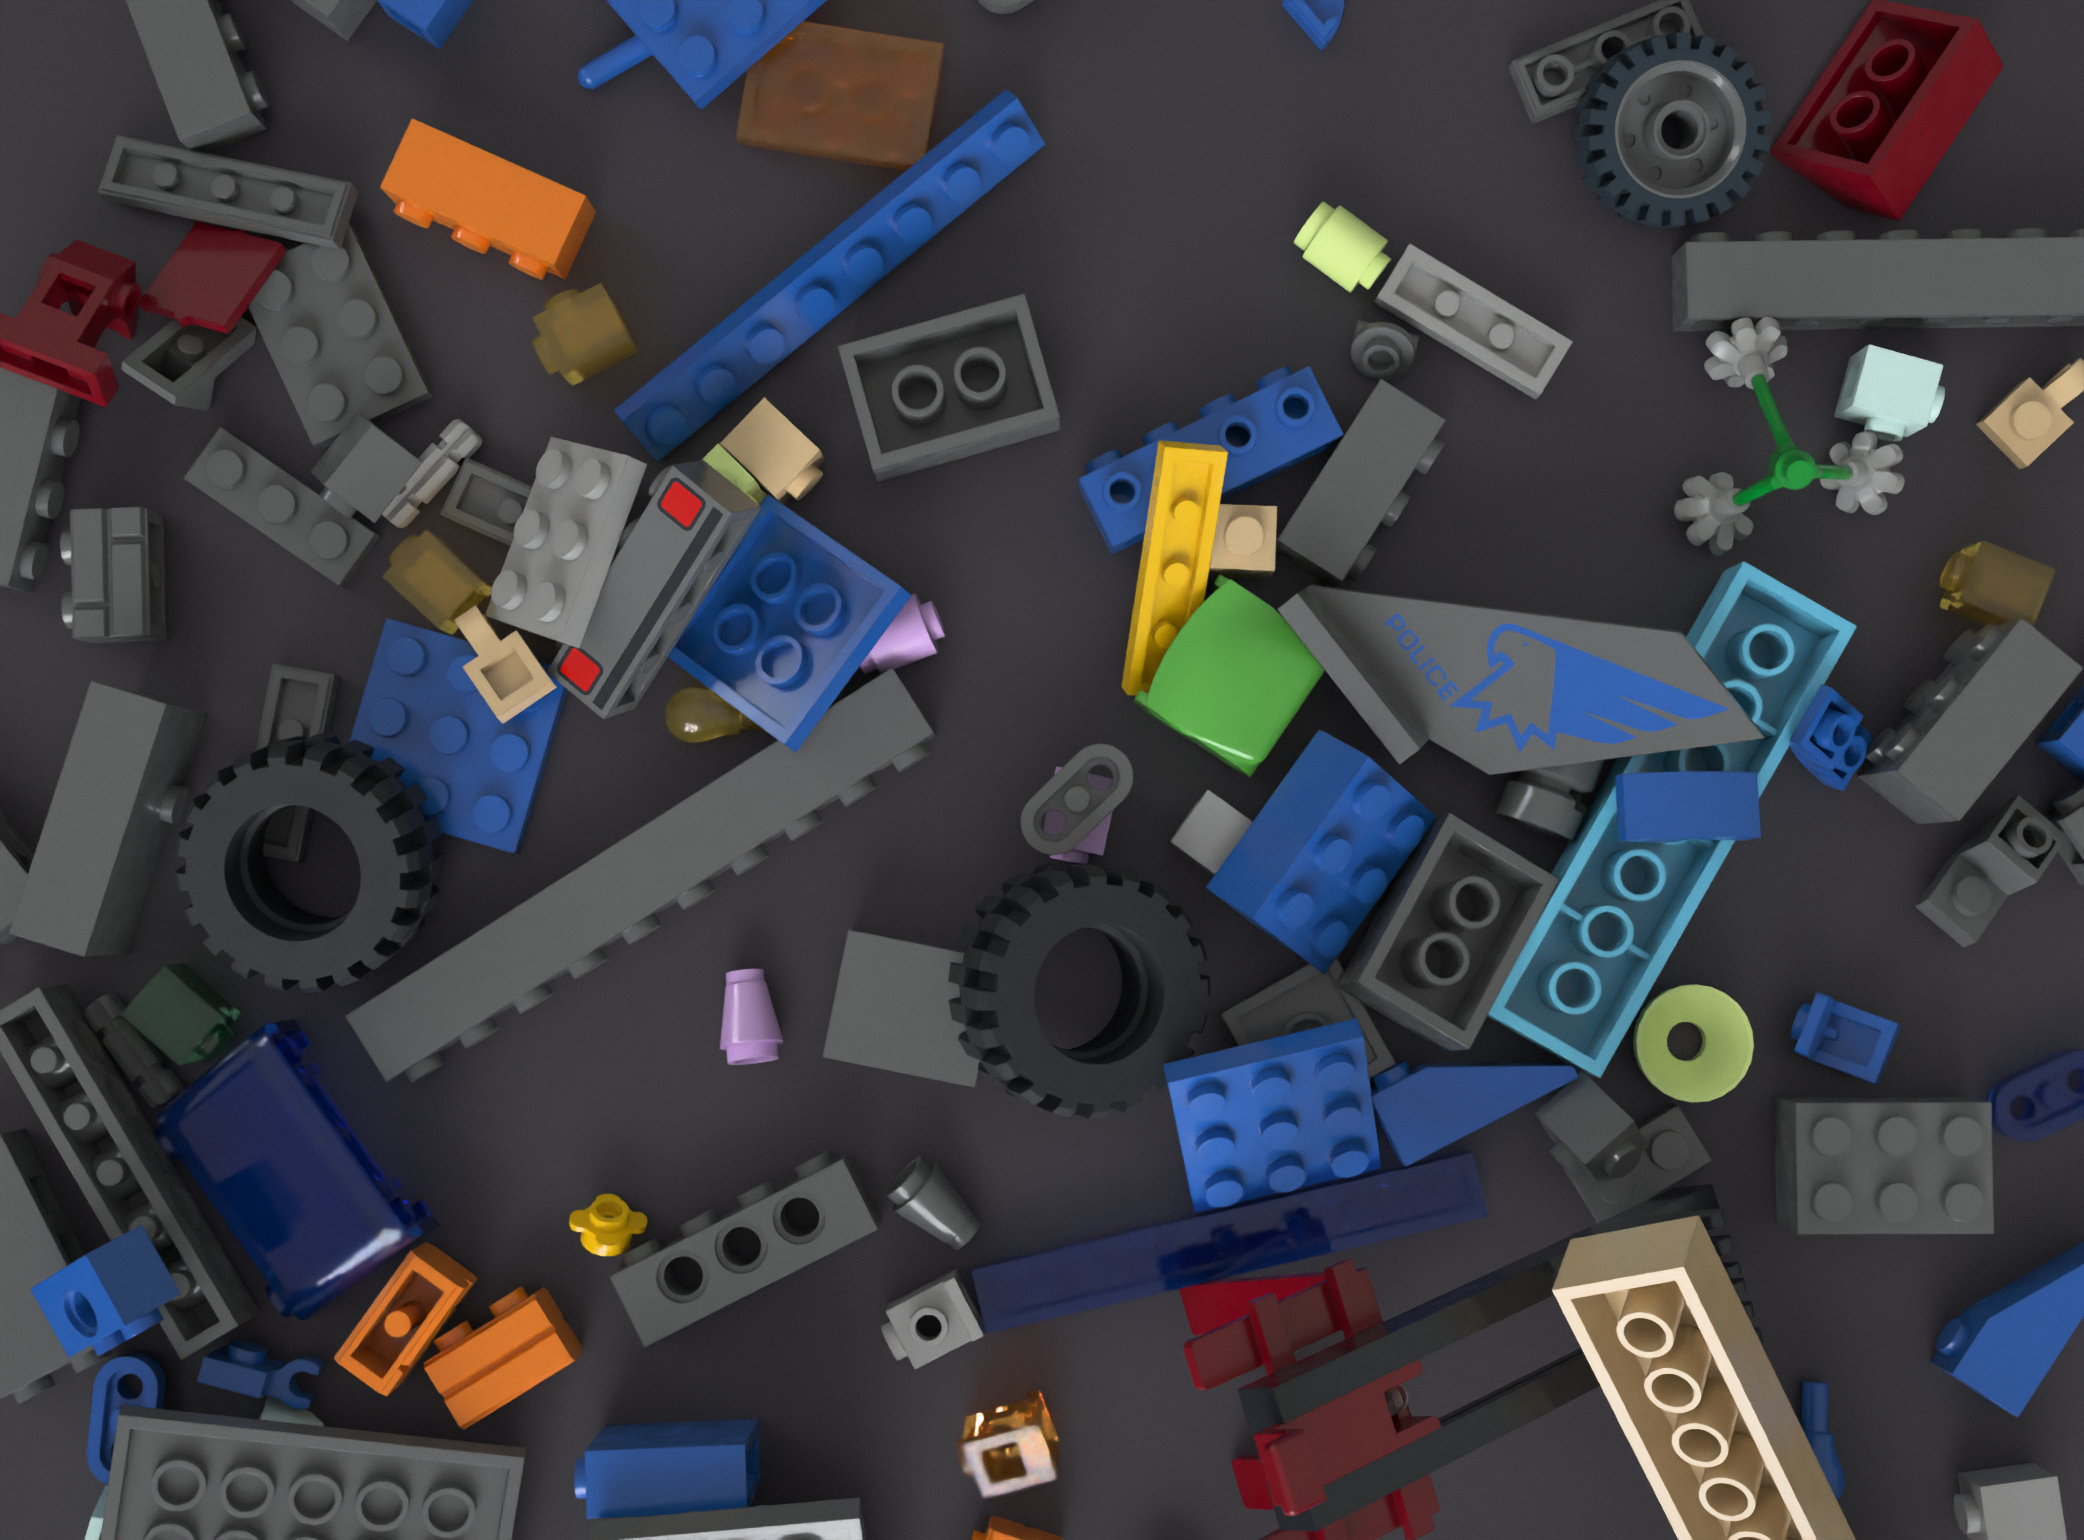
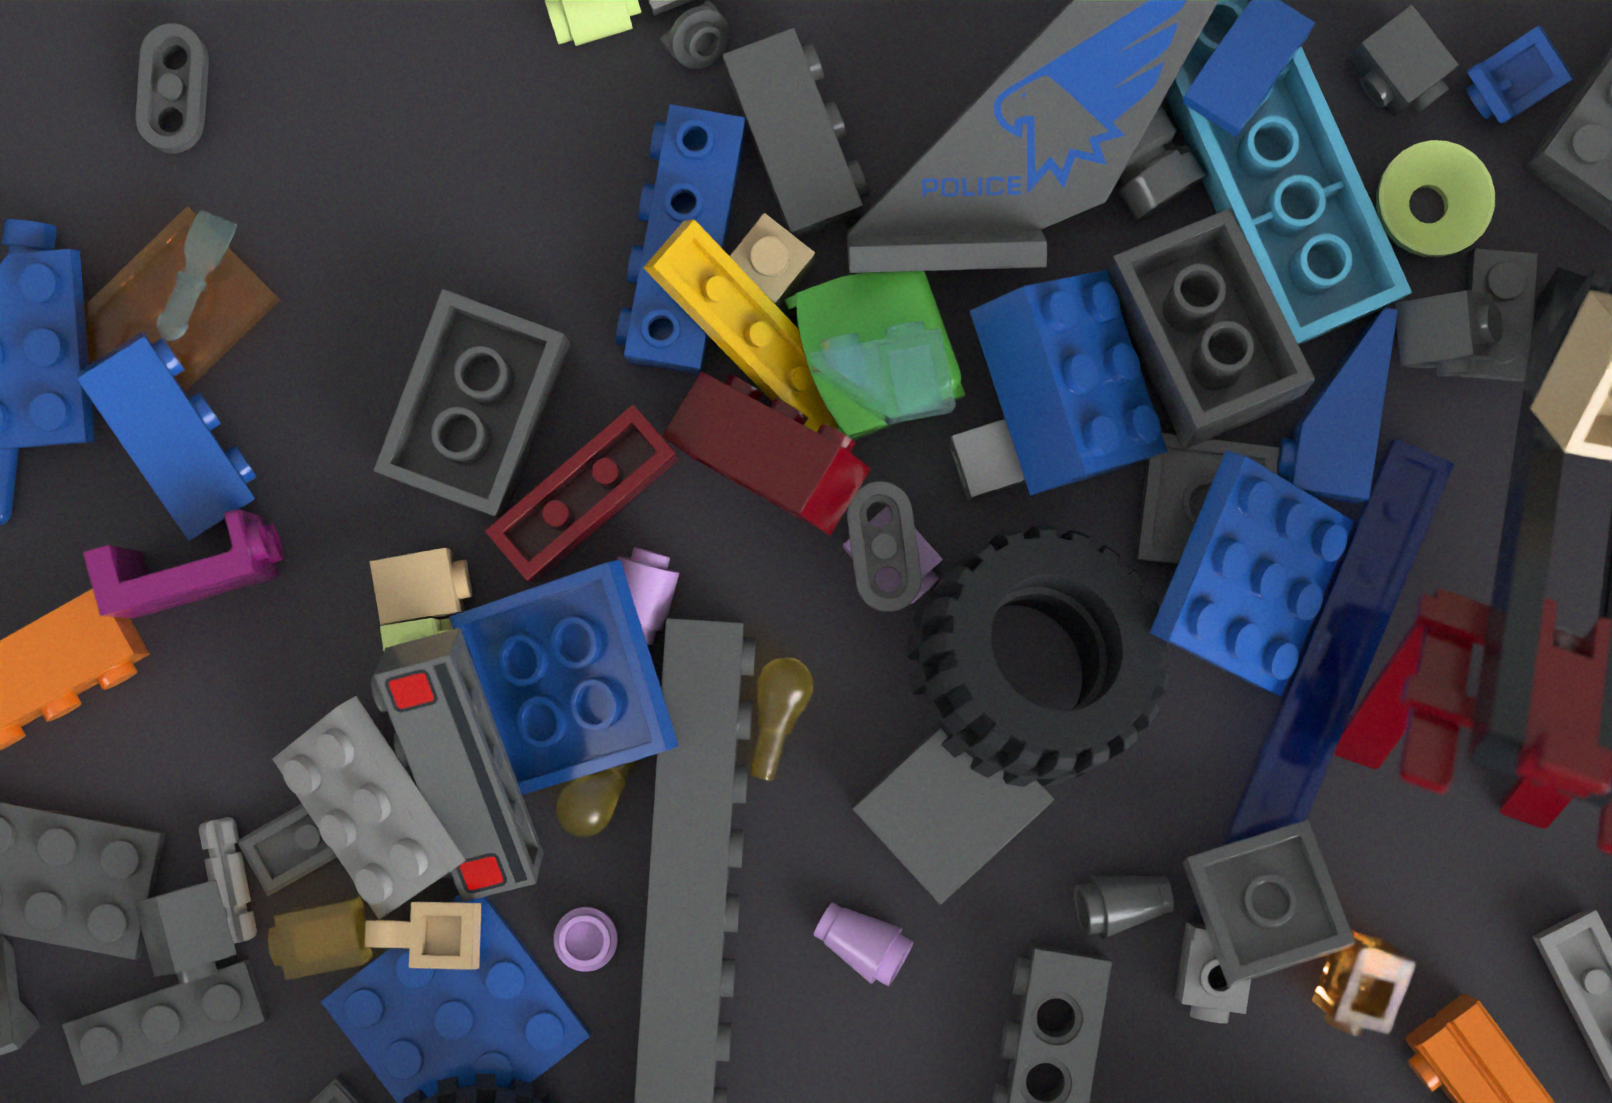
camera: 55 degrees left, 0 degrees up
clear yellow brick [532,283,639,386] -> none
blue plate [613,89,1045,463] -> none
none -> blue brick [76,331,257,541]
none -> magenta panel [83,509,284,619]
none -> clear light blue piece [157,210,238,341]
none -> dark red brick [485,404,679,583]
none -> lavender plate [554,906,618,972]
none -> dark red brick [662,371,871,536]
none -> clear yellow piece [750,657,814,780]
none -> clear light blue slope [810,321,956,425]
none -> dark grey plate [1182,820,1356,986]
none -> dark grey brick [1348,5,1459,117]

